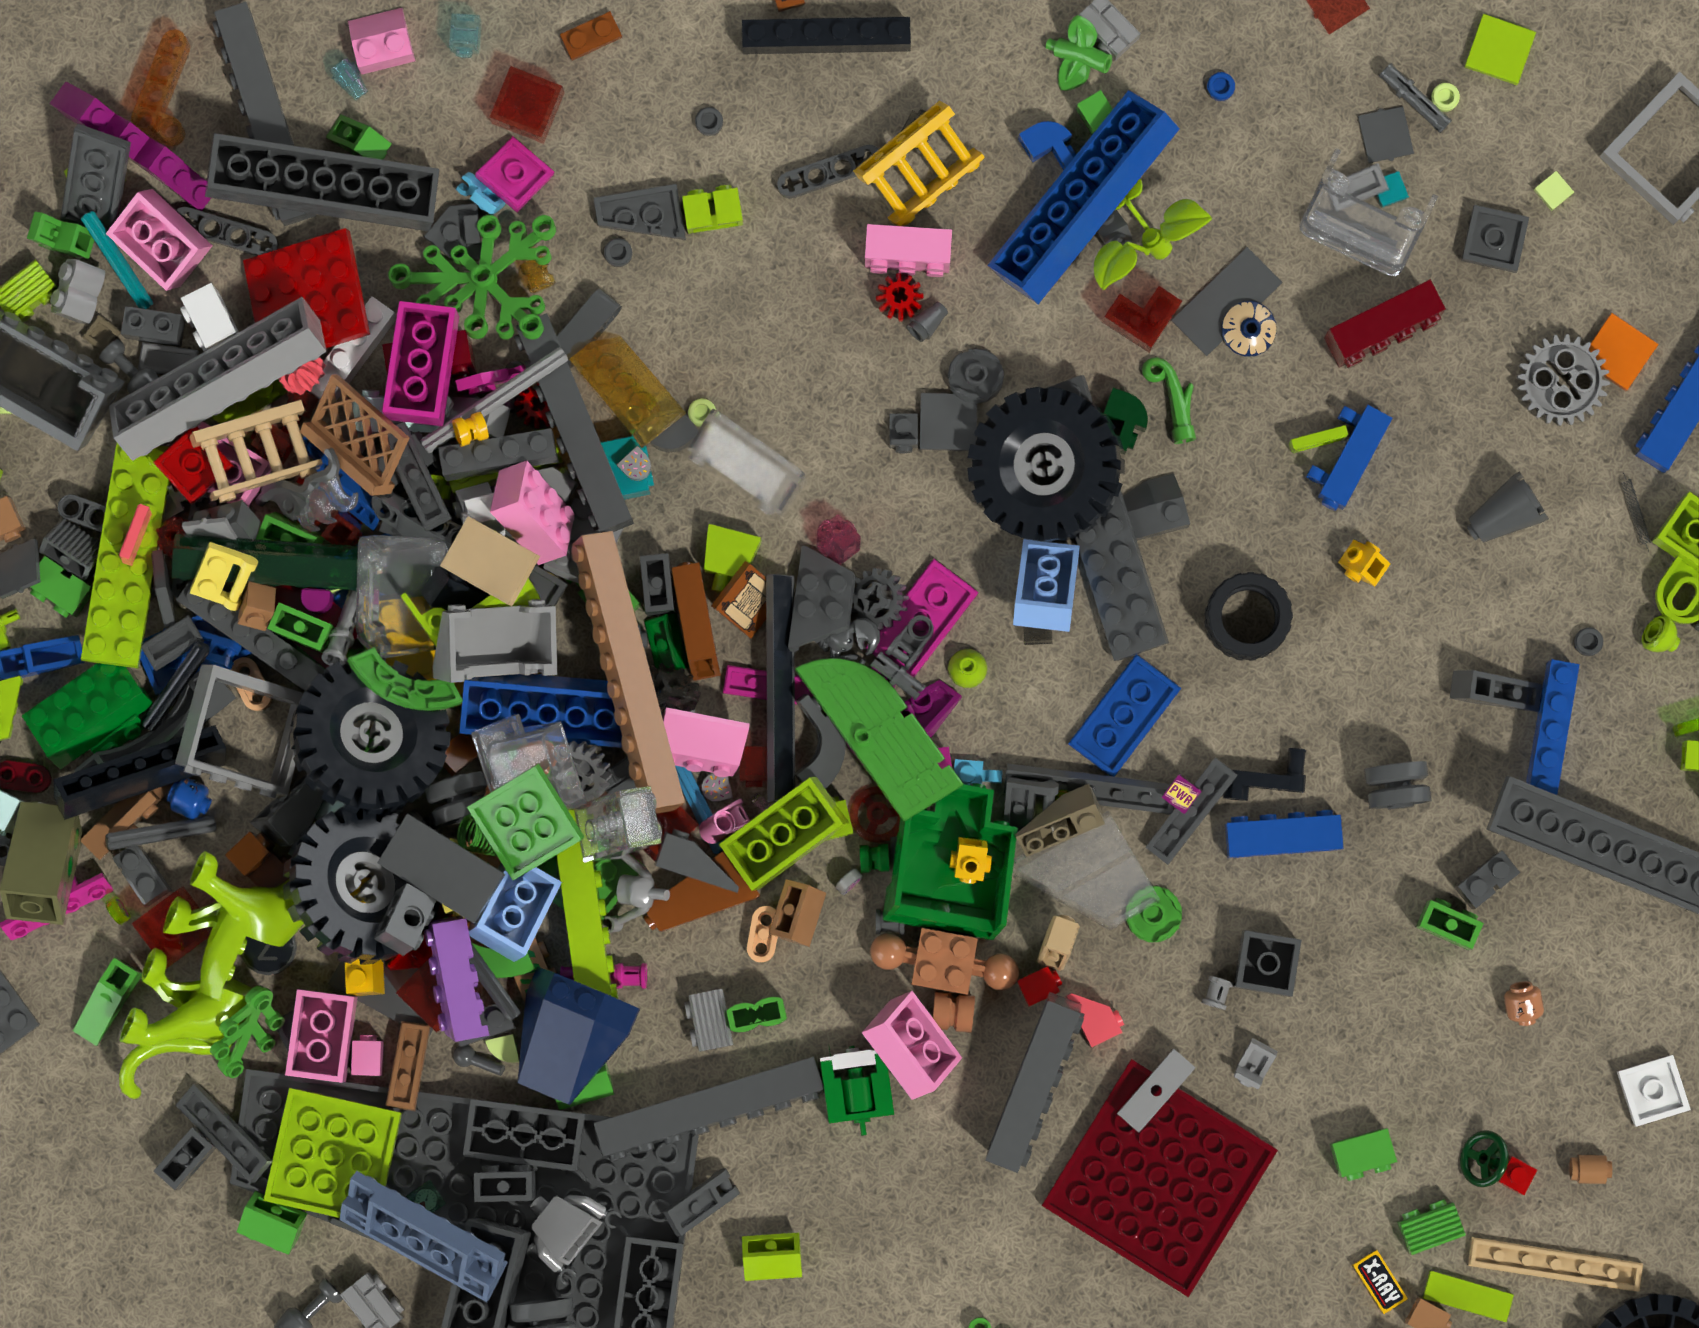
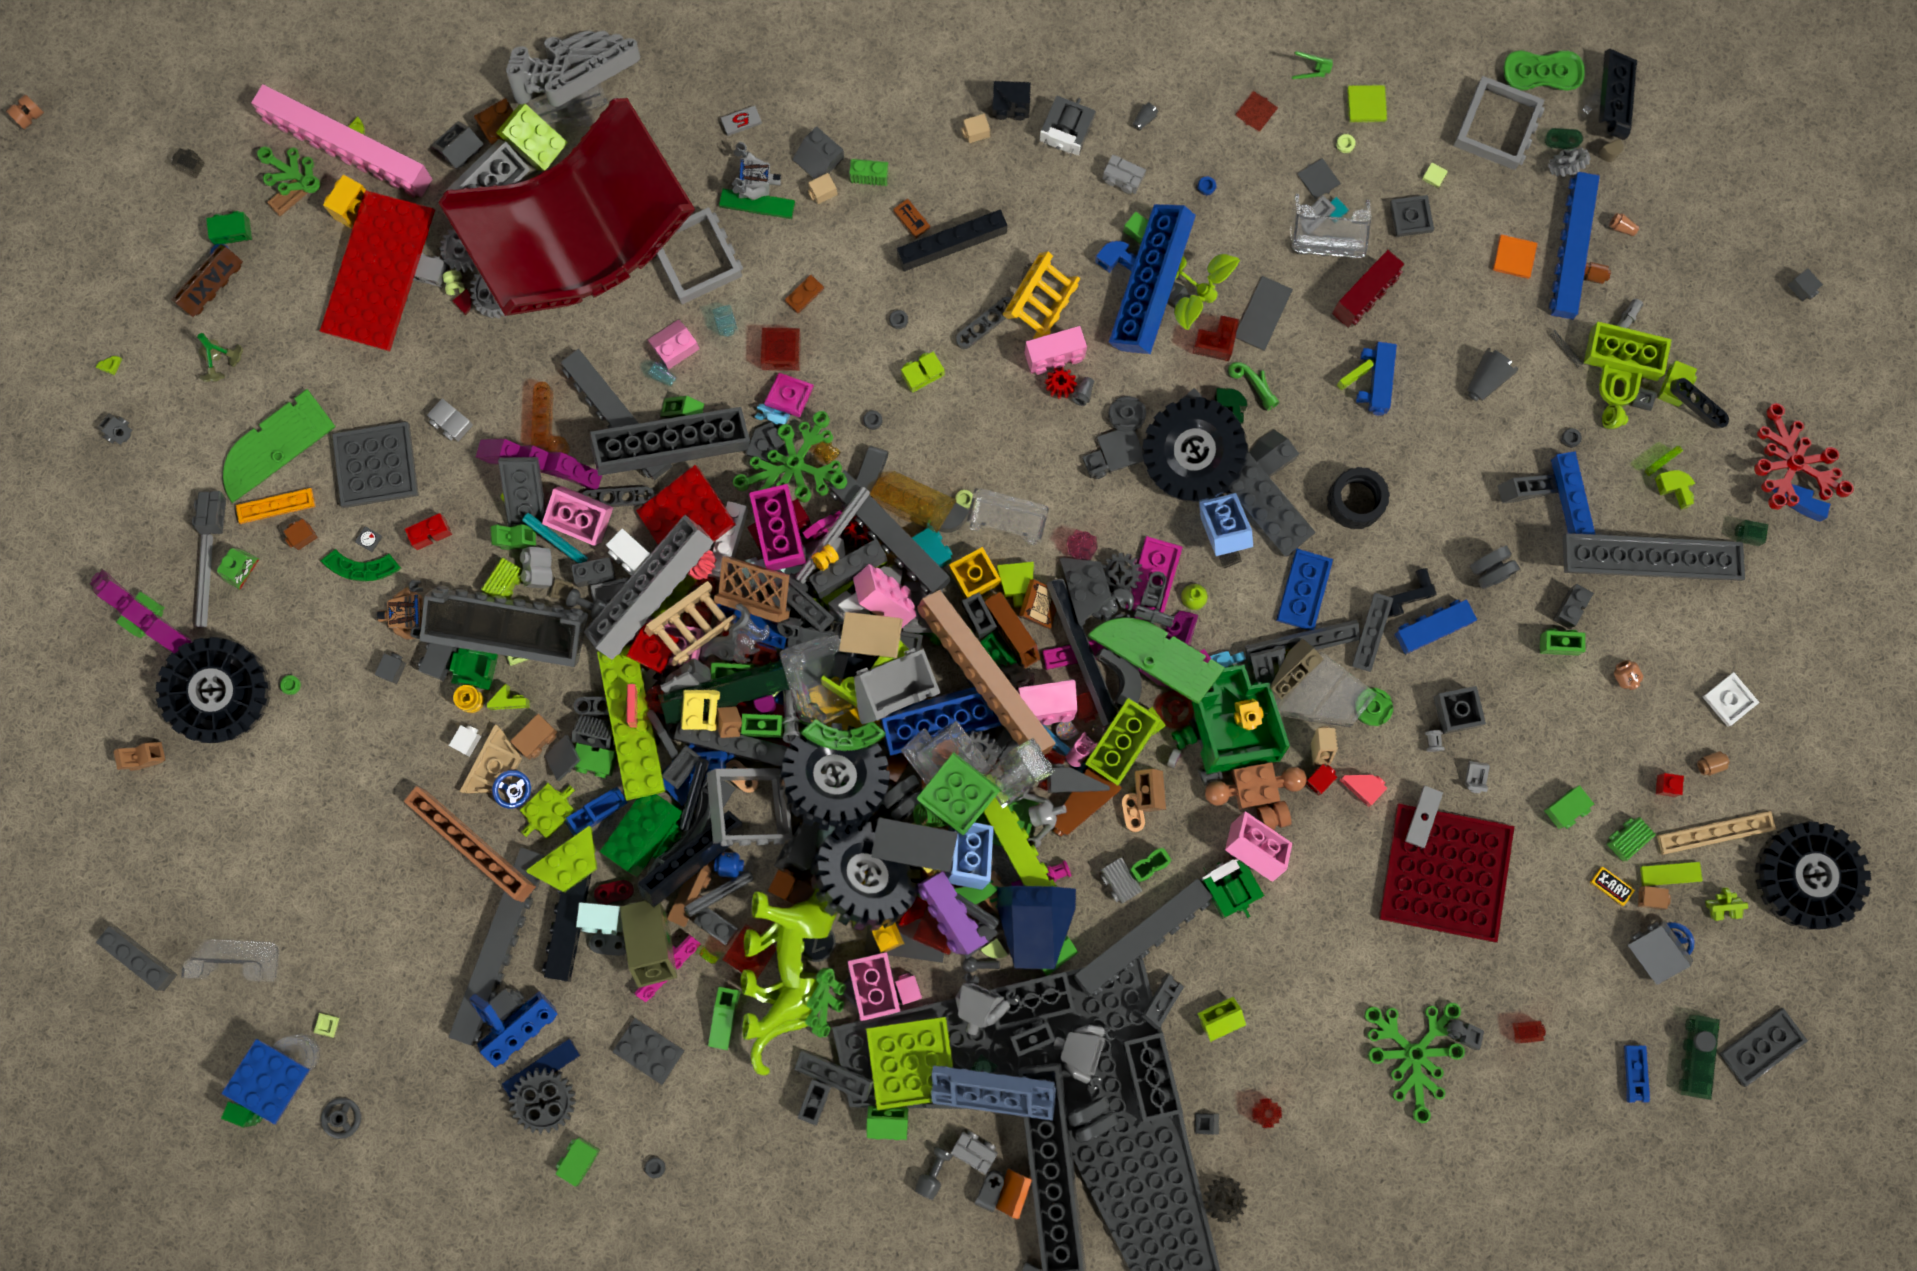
camera: 25 degrees left, 5 degrees down
dark grey brick [374,883,436,956] -> none
medium nougat tile [386,1021,431,1111] -> none
dark grey wing [594,184,686,240] -> none
light grey tile [617,446,651,481] -> none
dark grey brick [985,992,1085,1173] -> none
bright green plant [1046,15,1112,91] -> none
tile [1162,774,1202,814] -> none
tan dish [1221,301,1277,357] -> none
yellow brick [1338,540,1391,587] -> none
dark grey pin [1379,63,1452,133] -> none
dark green piece [1460,1130,1509,1187] -> none
light grey gear [1517,334,1610,426] -> none
none -> light grey brick [427,399,473,442]
none -> yellow brick [949,547,1001,599]
none -> light grey torso [956,973,1020,1035]

